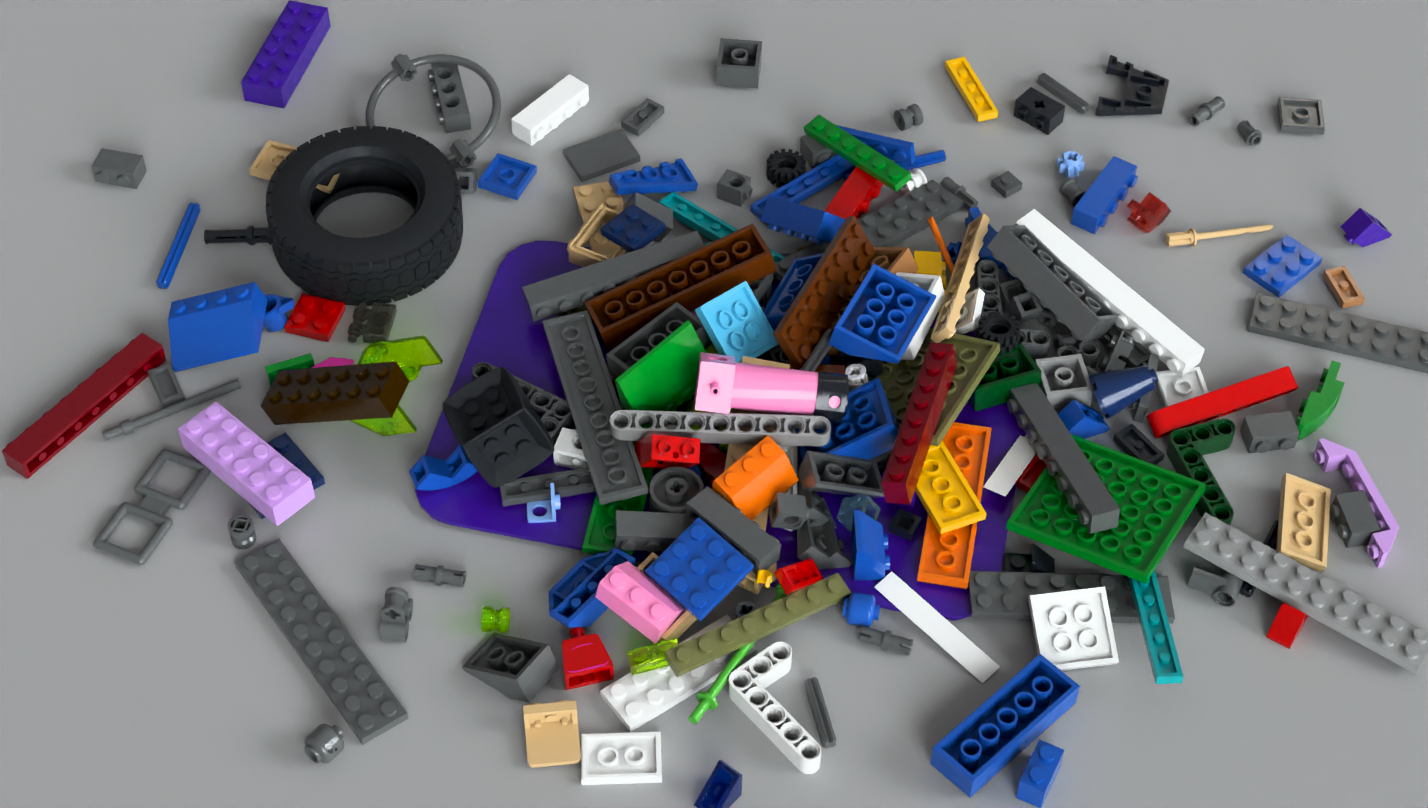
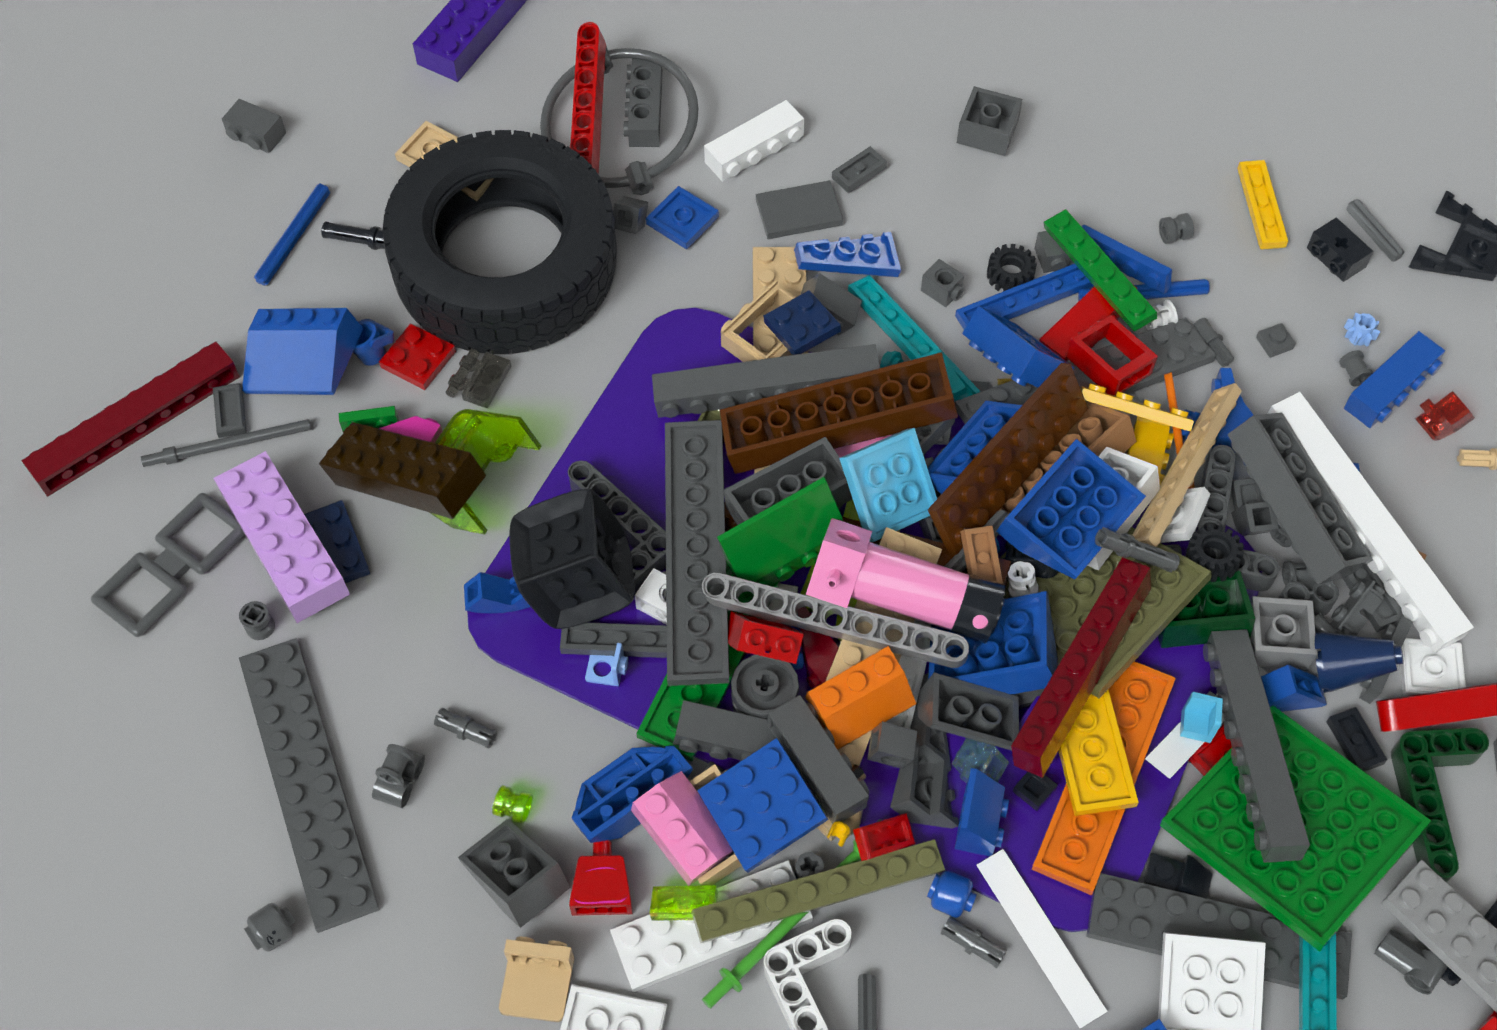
camera: 15 degrees right, 10 degrees up
none -> red beam [570,22,606,174]
none -> medium nougat plate [960,526,1003,584]
none -> red window [1066,315,1158,396]
none -> yellow plate [1081,383,1194,432]
none -> dark grey pin [1095,527,1180,573]
none -> medium azure panel [1180,692,1223,743]

